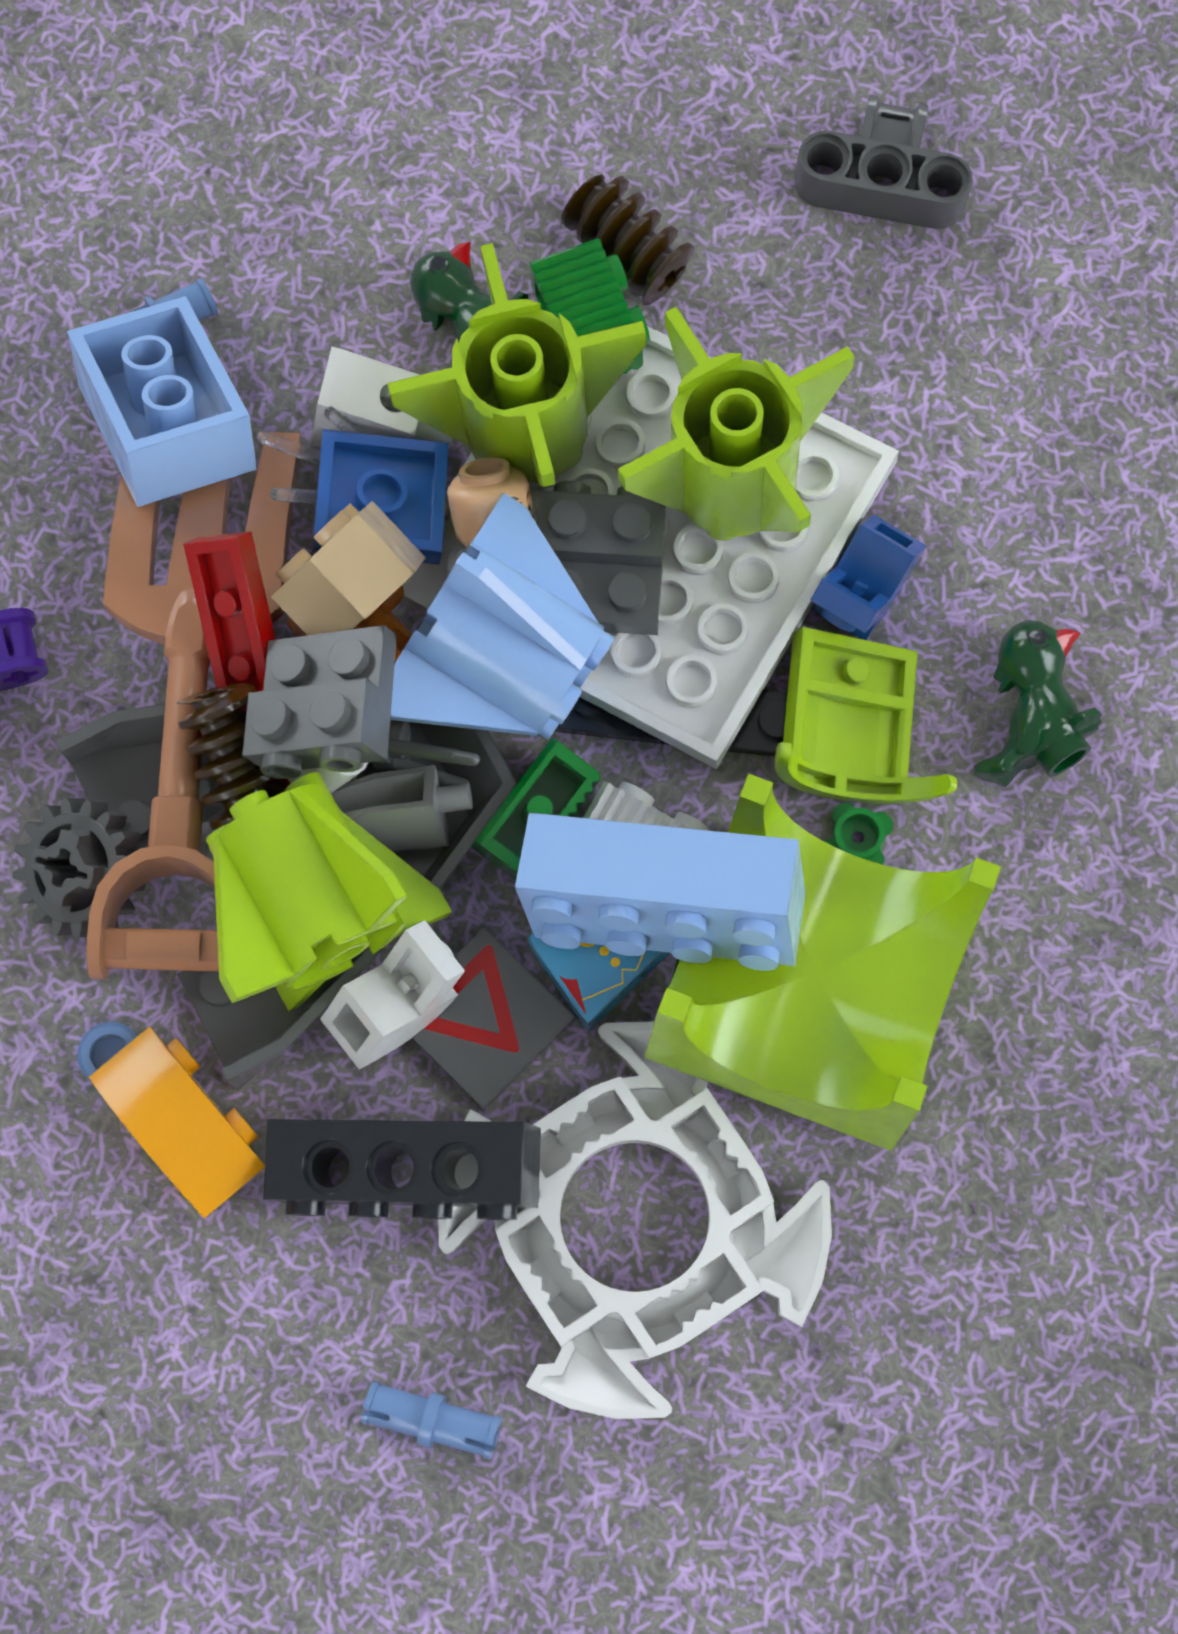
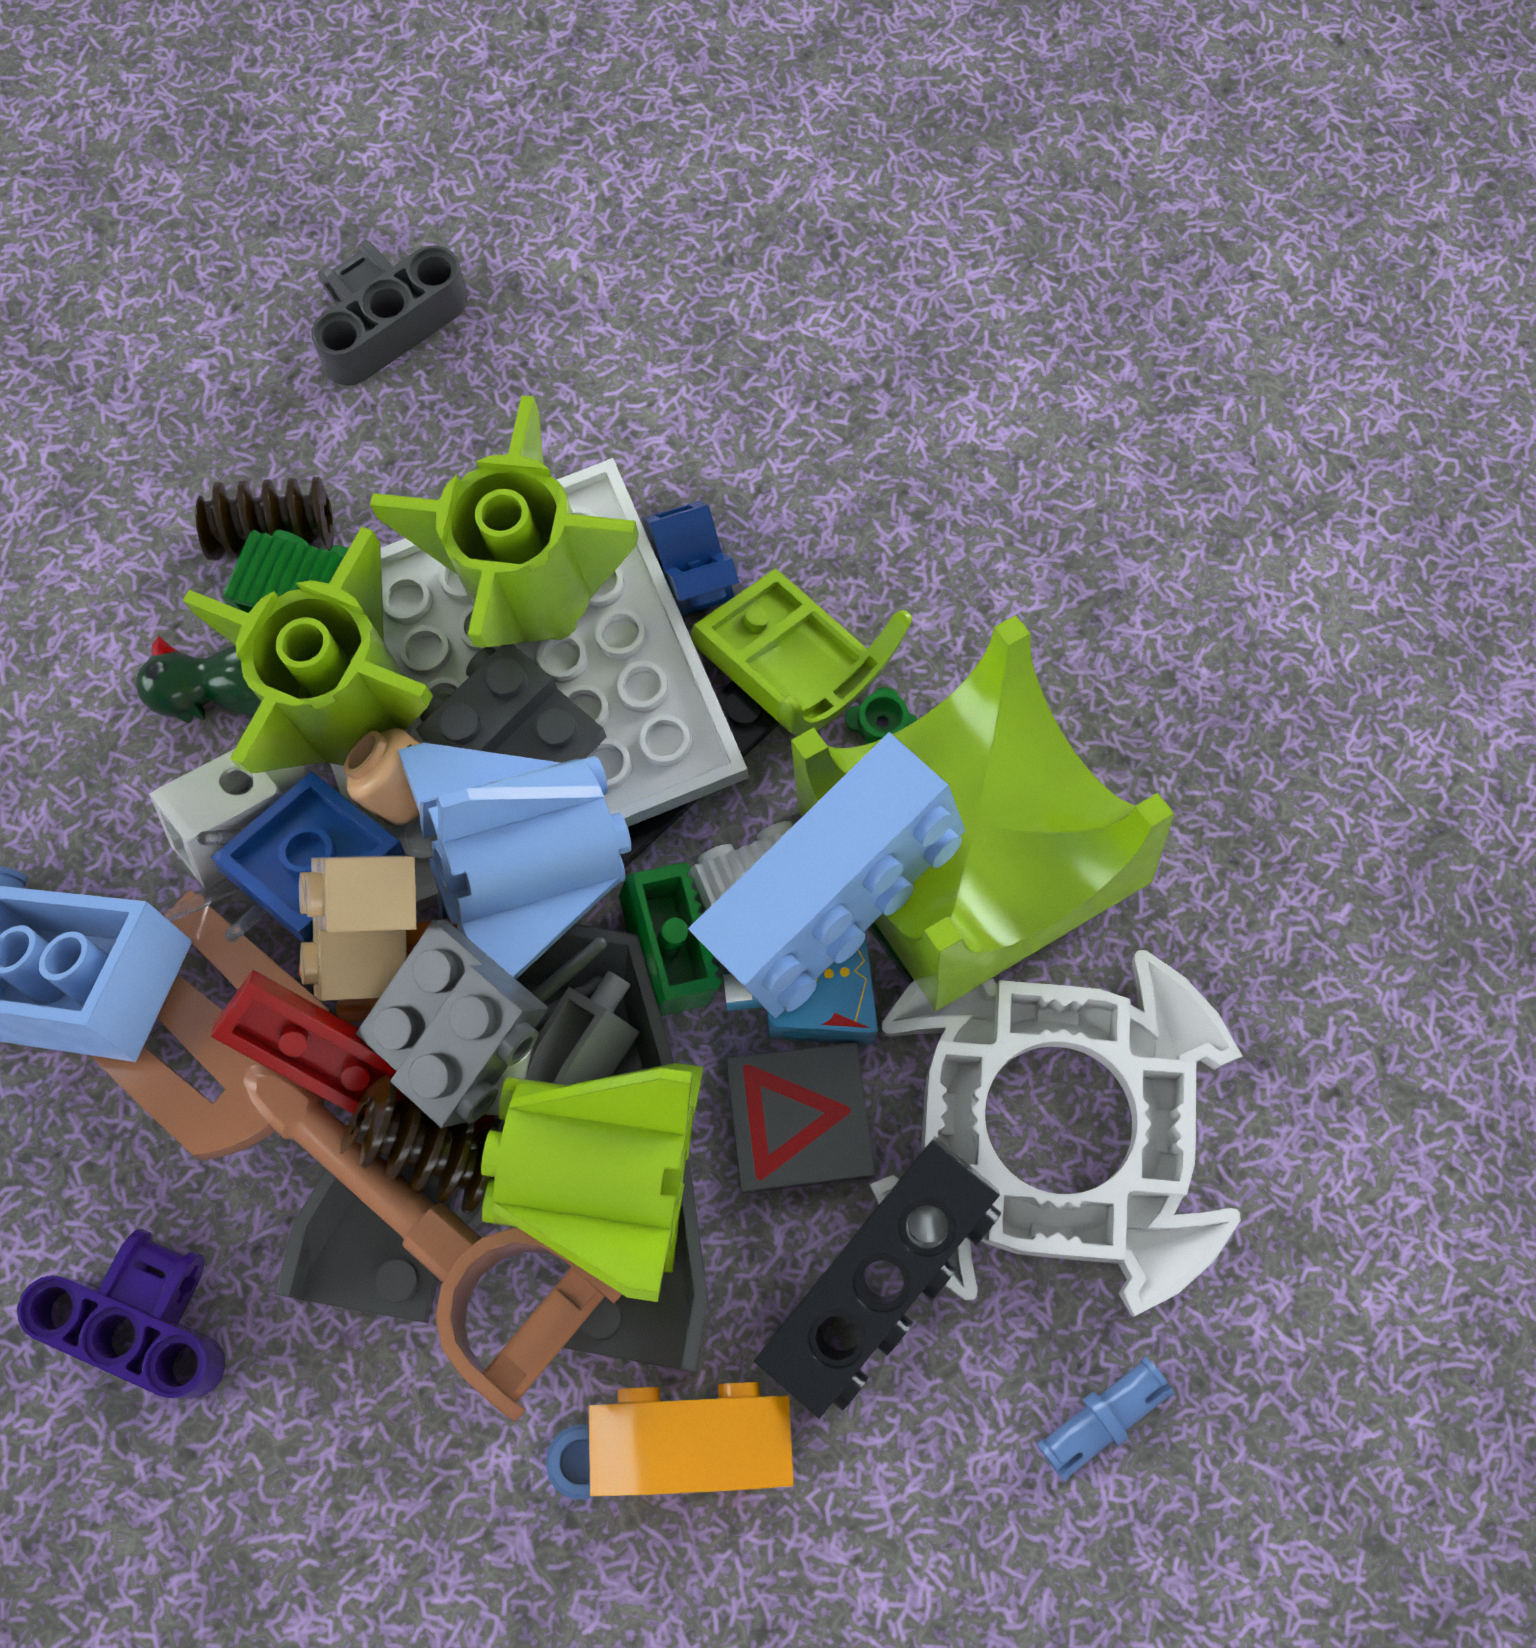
camera: 55 degrees left, 5 degrees down
dark grey gear [13,798,146,938] -> none
white brick [320,920,465,1070] -> none
dark green animal [974,620,1102,787] -> none

